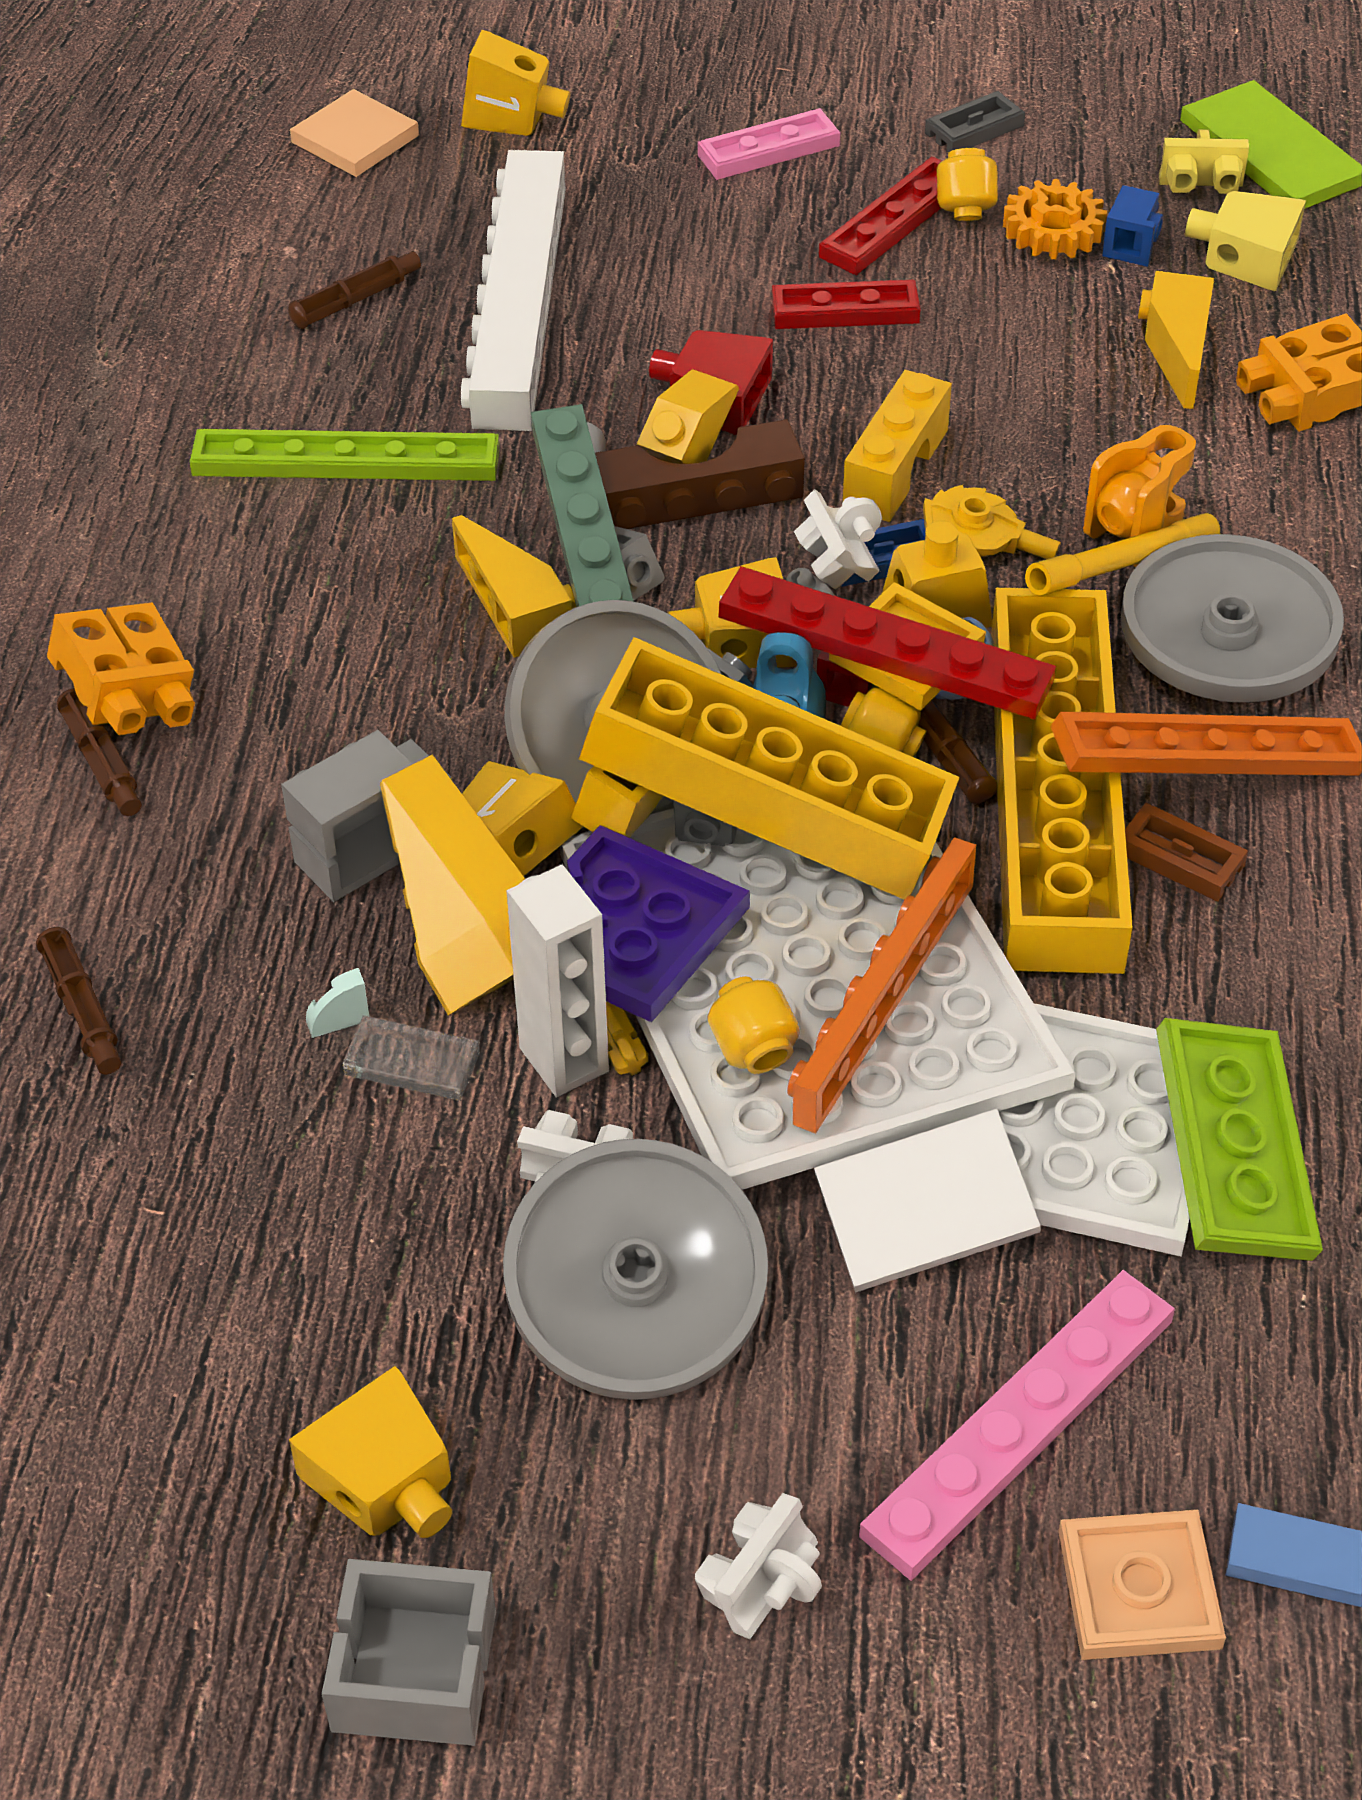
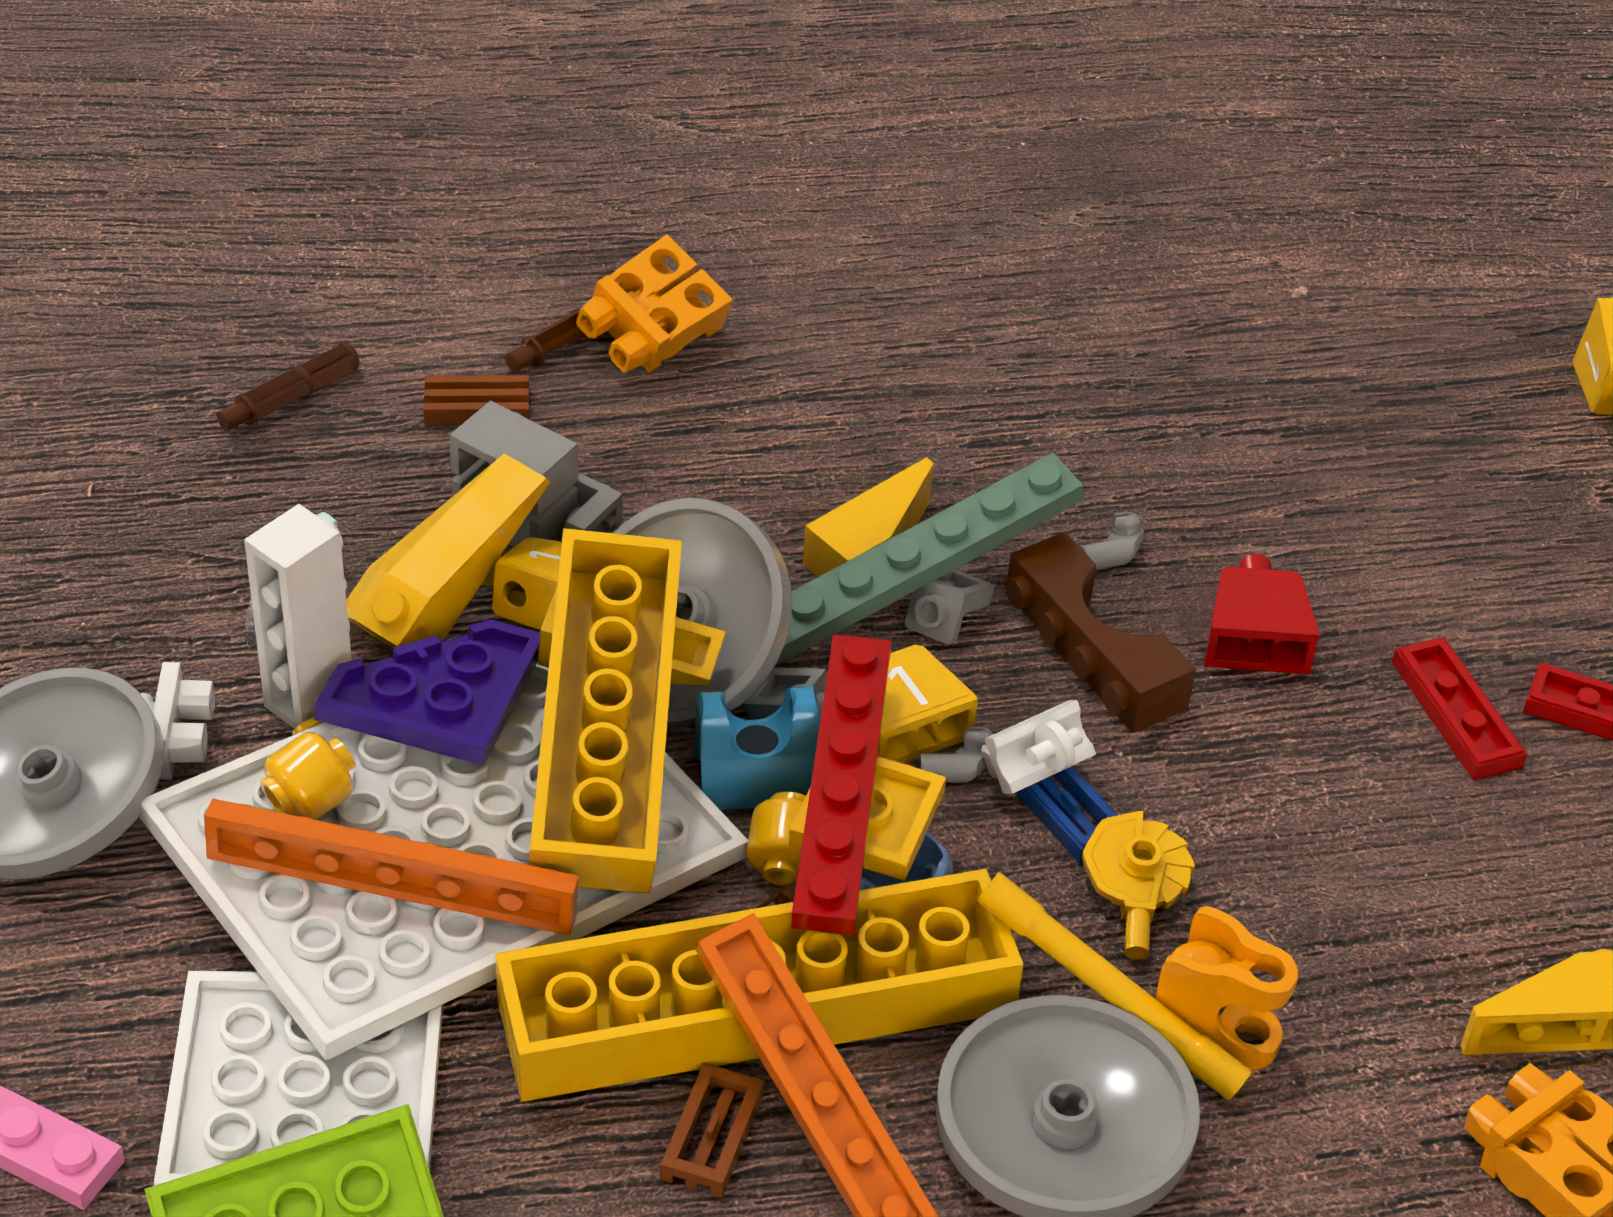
camera: 70 degrees right, 5 degrees down
lime tile [190,429,500,481] -> none
reddish brown piece [288,251,421,329] -> none
light nougat tile [290,89,419,177] -> none
white brick [461,150,566,431] -> none
yellow slope [637,369,739,464] -> none
white tile [814,1108,1041,1293] -> none
yellow arch [842,369,952,522] -> none
yellow torso [882,521,992,628] -> none
none -> dark orange tile [423,375,529,425]

